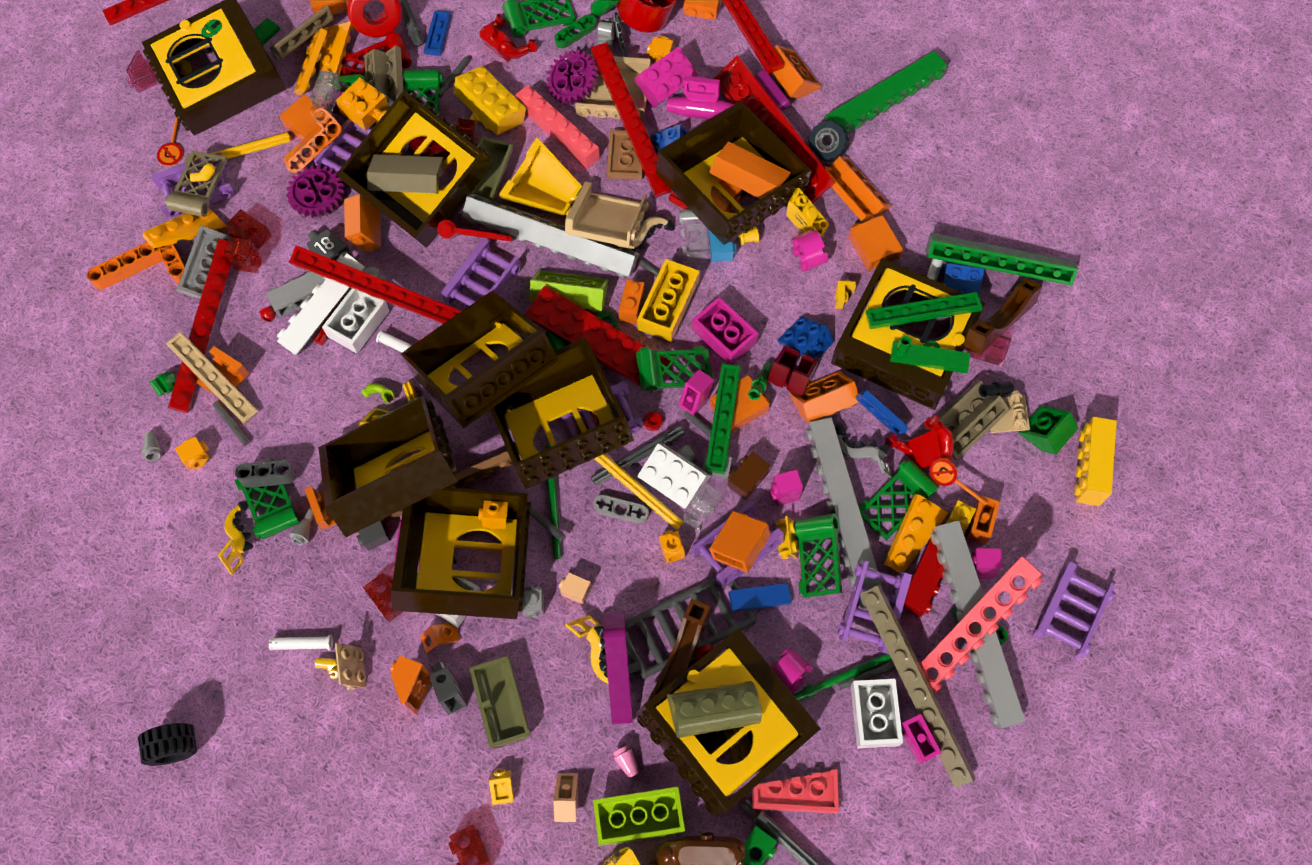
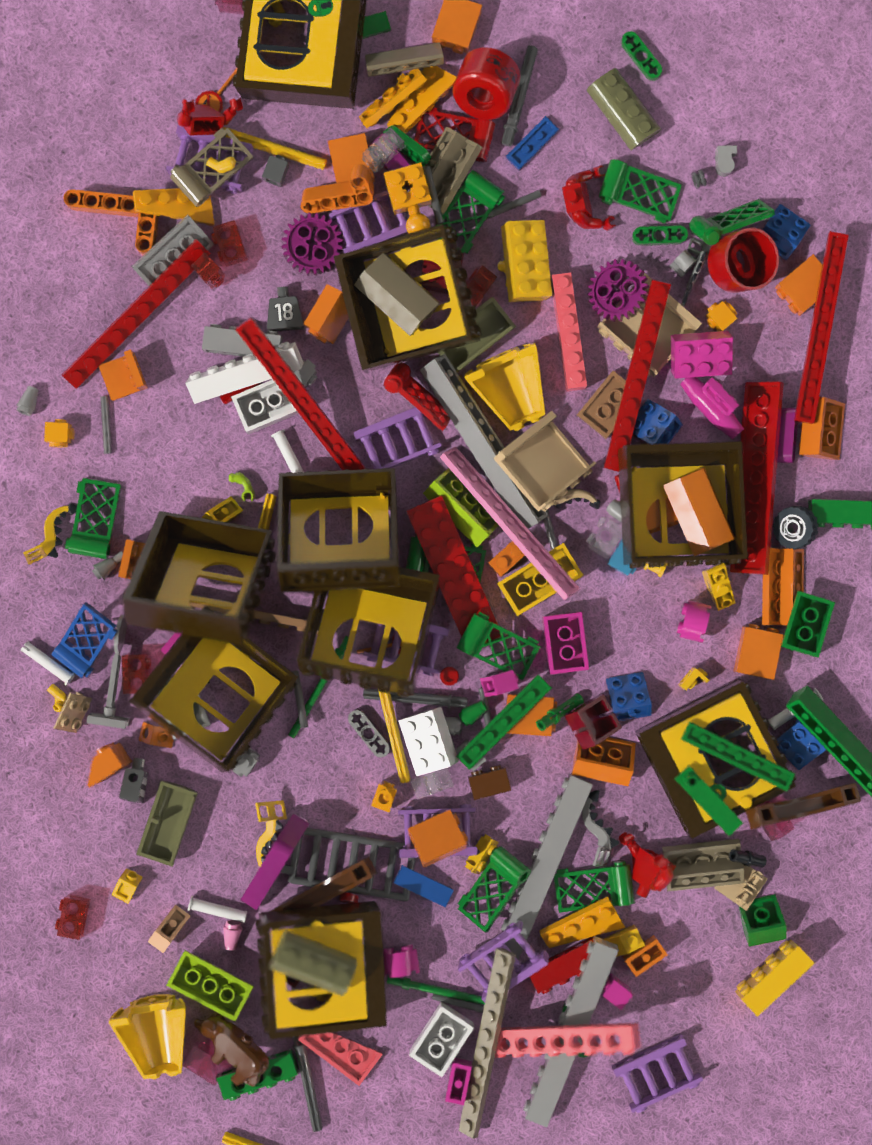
camera: 35 degrees right, 20 degrees up
green piece [149,371,176,396] -> none
tan tile [166,331,259,425] -> none
dark grey beam [235,460,297,488] -> none
red hinge [259,306,276,322] -> none
light orange brick [478,500,508,530] -> none
light nougat brick [559,573,592,604] -> none
dark pink brick [769,469,803,506] -> none
blue tile [855,390,909,435] -> none
piece [930,458,987,505] -> none
none -> blue piece [51,602,118,679]
none -> light grey piece [87,614,130,729]
none -> red torso [177,98,243,136]
none -> white pin [188,896,247,923]
none -> dark grey brick [262,155,289,187]
none -> bright pink plate [440,447,580,600]
none -> green cone [458,700,488,726]
none -> green slope [781,591,835,658]

